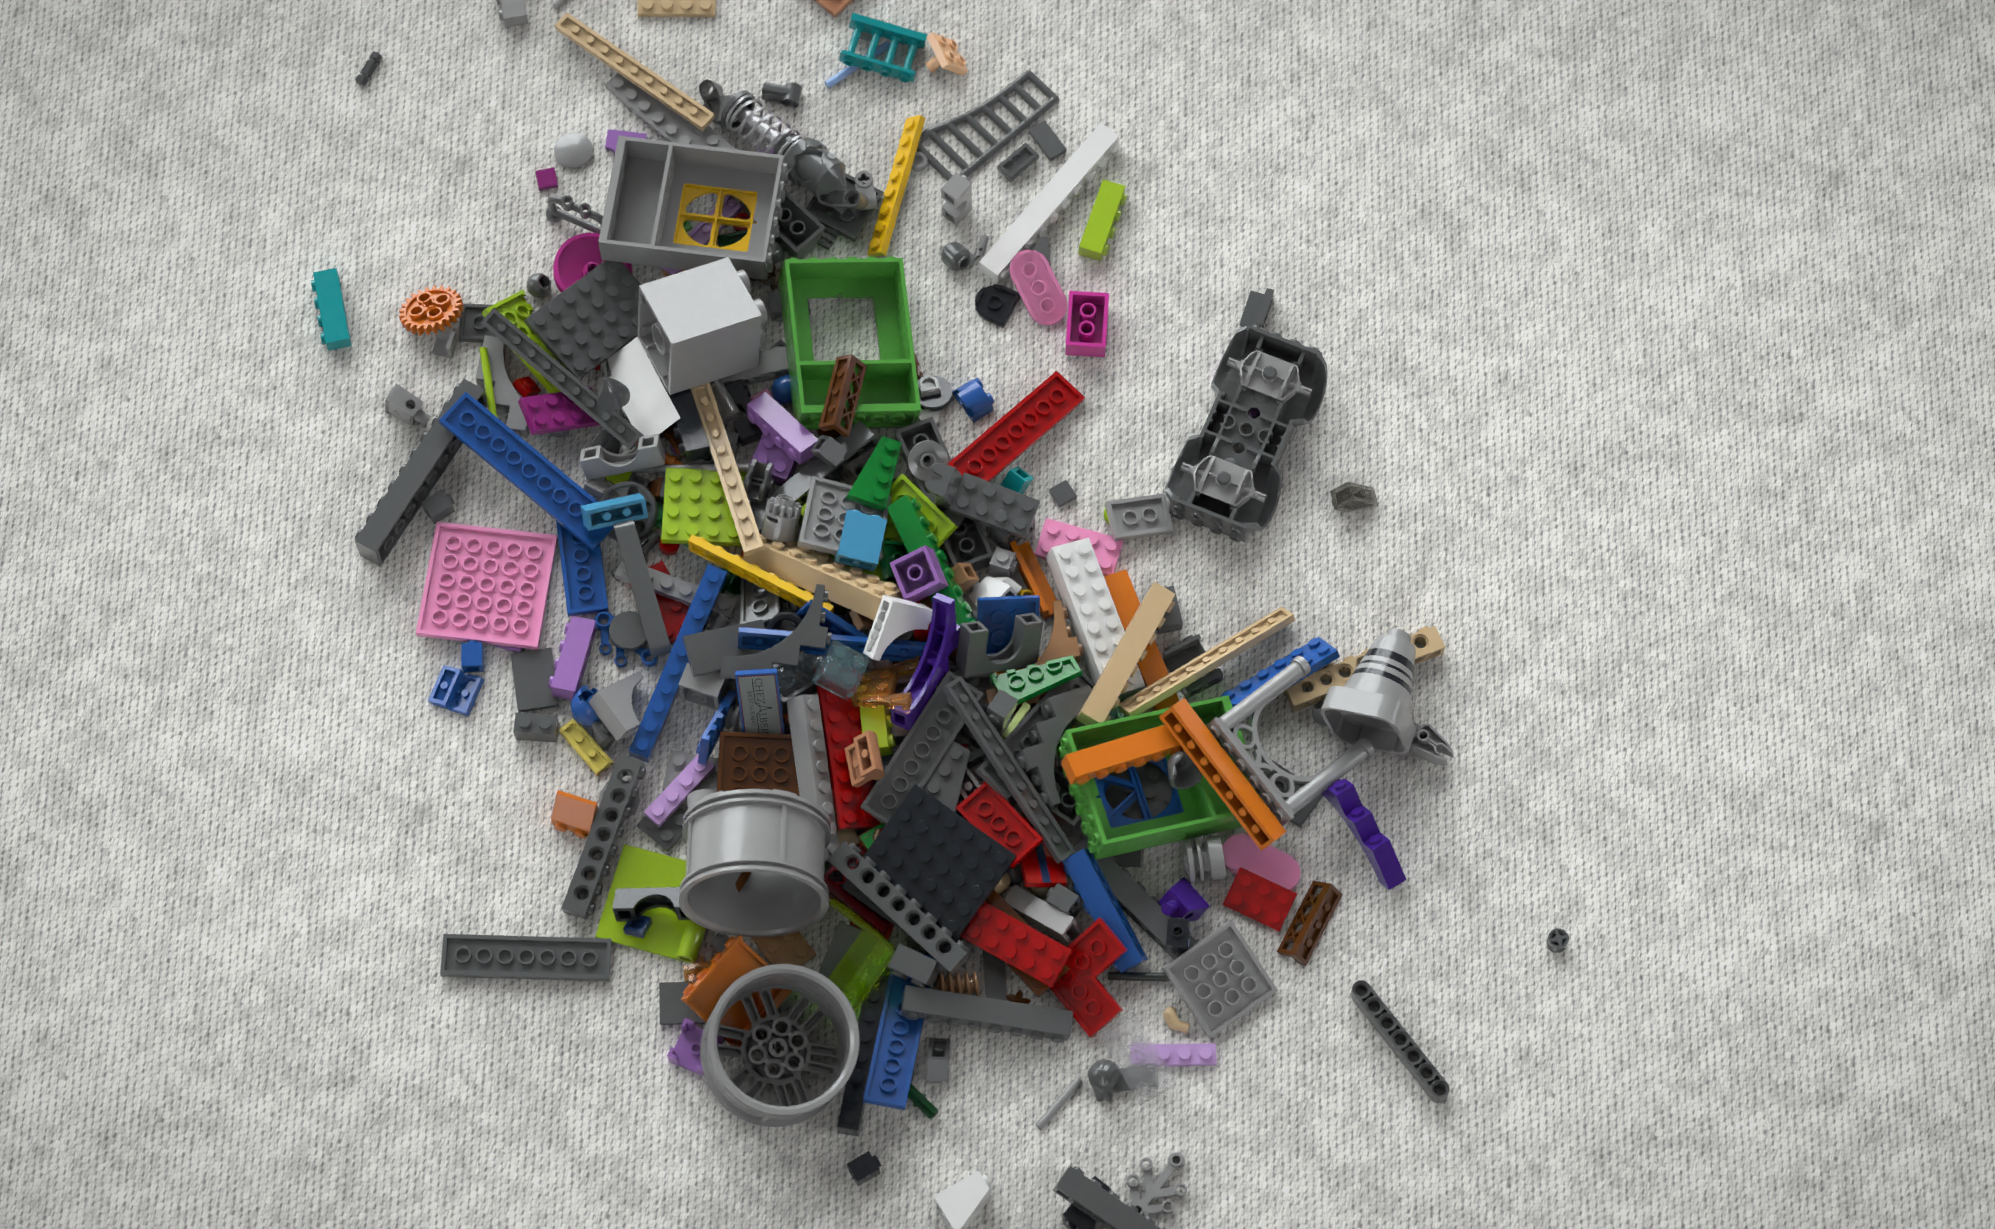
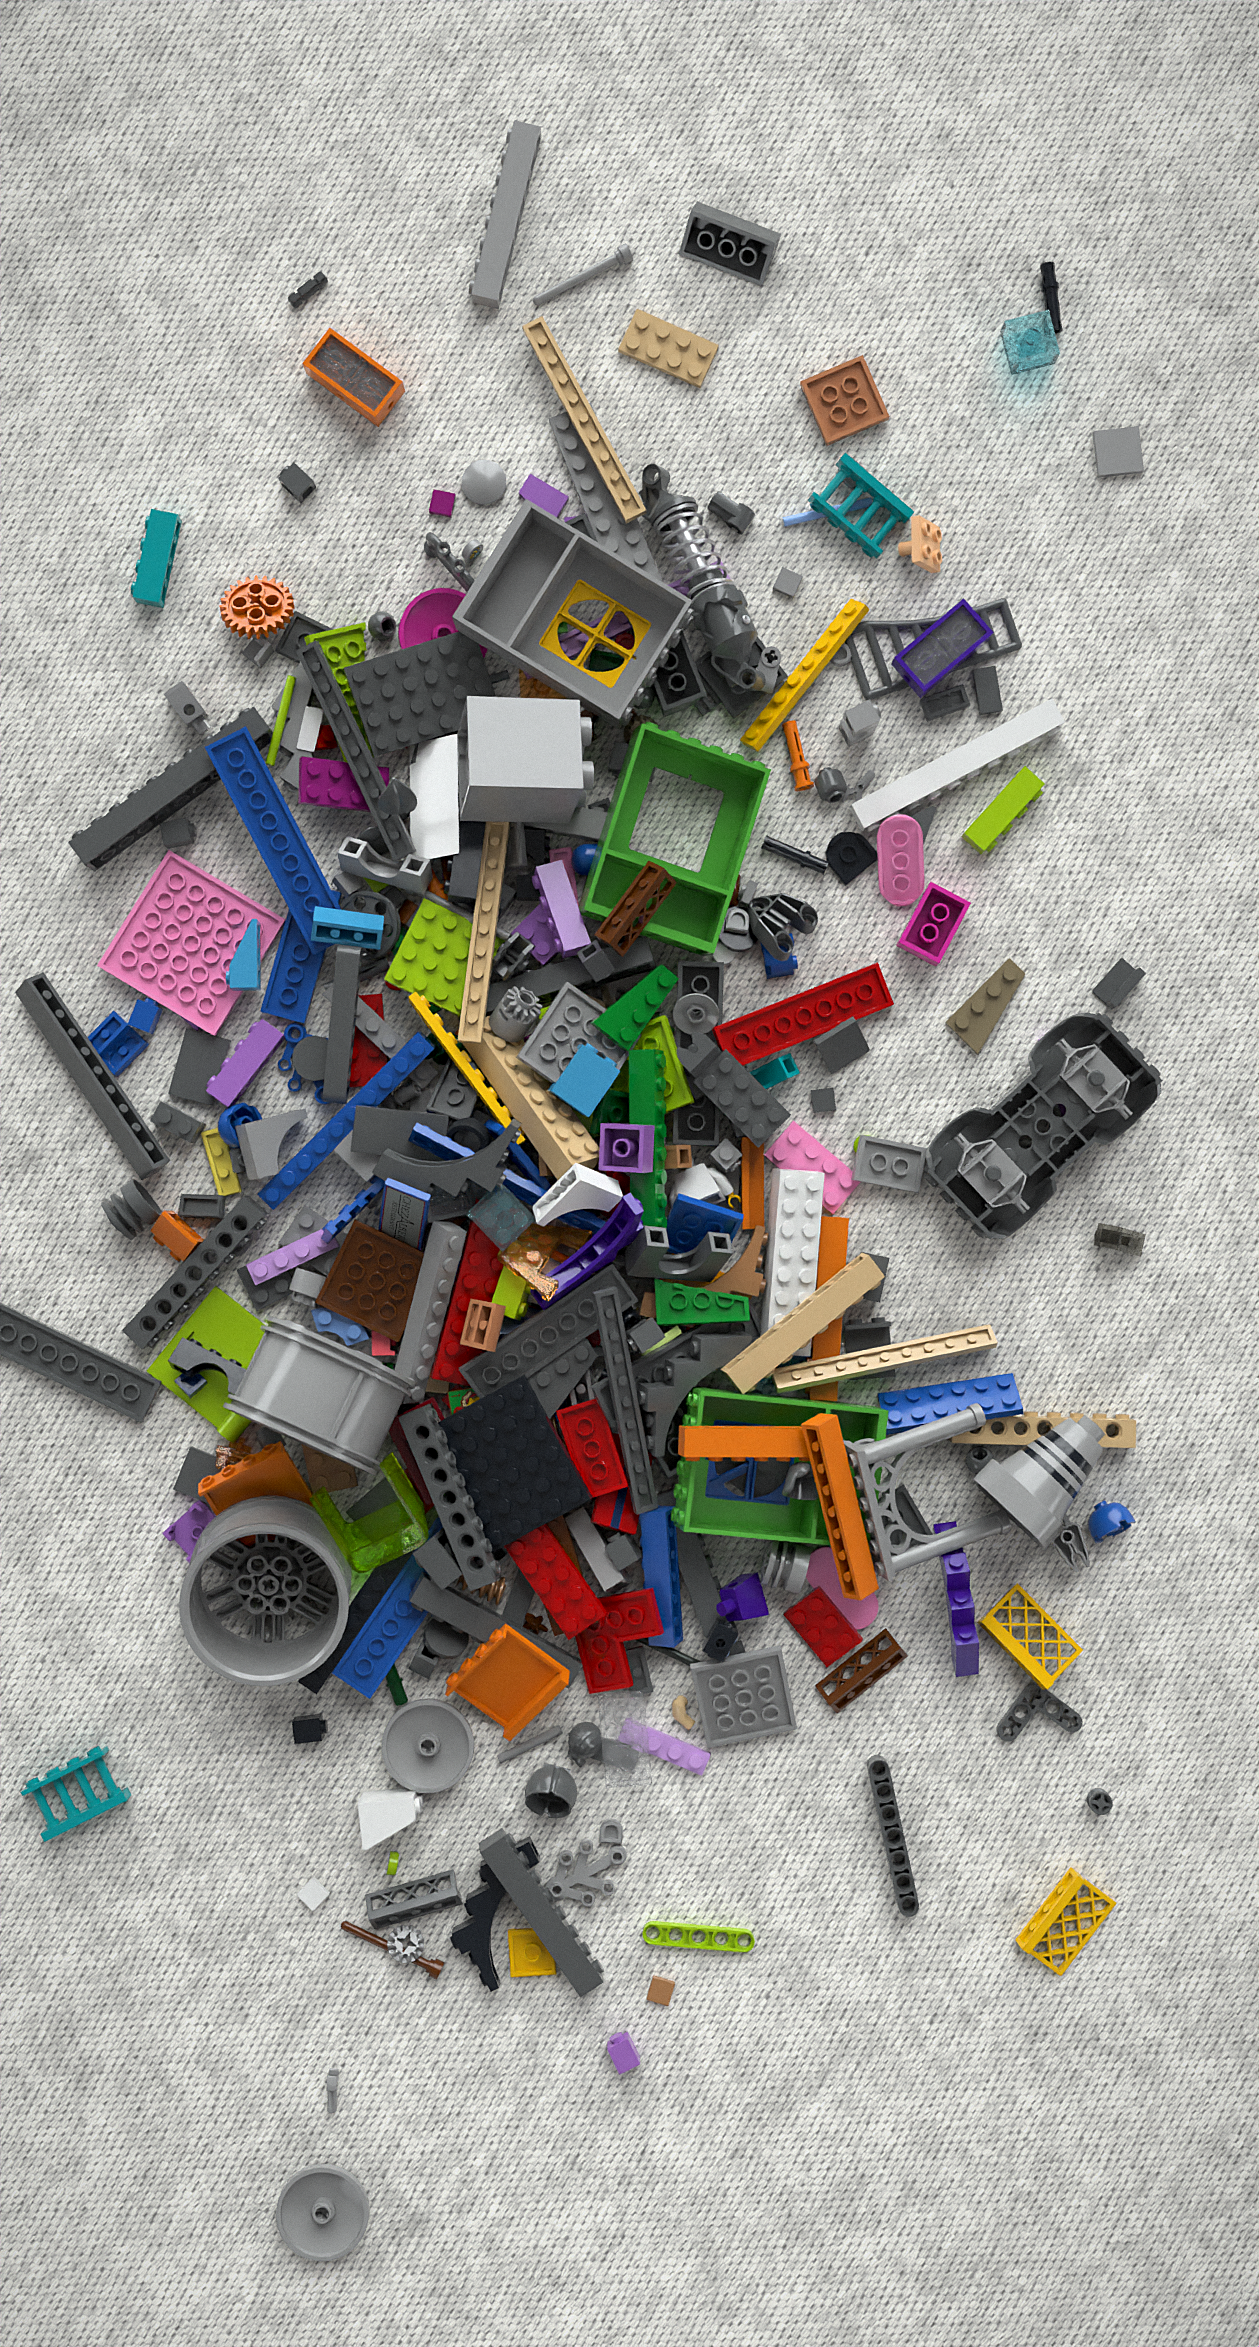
camera: 25 degrees right, 20 degrees up
none -> dark grey brick [15,972,170,1180]
none -> dark grey wheel [101,1179,162,1240]
none -> dark grey tile [178,1194,226,1219]
none -> dark azure slope [226,919,261,991]
none -> dark grey brick [278,462,316,503]
none -> white sticker [297,706,323,752]
none -> brick [302,328,405,427]
none -> light grey dish [382,1698,474,1793]
none -> dark grey tile [423,1618,469,1660]
none -> orange panel [445,1623,570,1741]
none -> light grey tile [462,539,484,563]
none -> dark grey piece [525,1763,577,1818]
none -> light grey tile [599,1818,623,1844]
none -> dark grey plate [625,1645,654,1697]
none -> lime beam [642,1921,755,1952]
none -> light grey plate [738,880,758,907]
none -> dark grey connector [747,893,818,961]
none -> black pin [761,835,829,875]
none -> light grey tile [773,567,803,598]
none -> orange pin [782,720,814,791]
none -> dark grey tile [814,1016,870,1074]
none -> clear brick [891,598,994,699]
none -> dark tan wing [945,958,1025,1054]
none -> yellow fence [977,1583,1083,1690]
none -> dark grey beam [996,1682,1083,1742]
none -> yellow fence [1015,1867,1117,1976]
none -> blue cylinder [1088,1501,1136,1543]

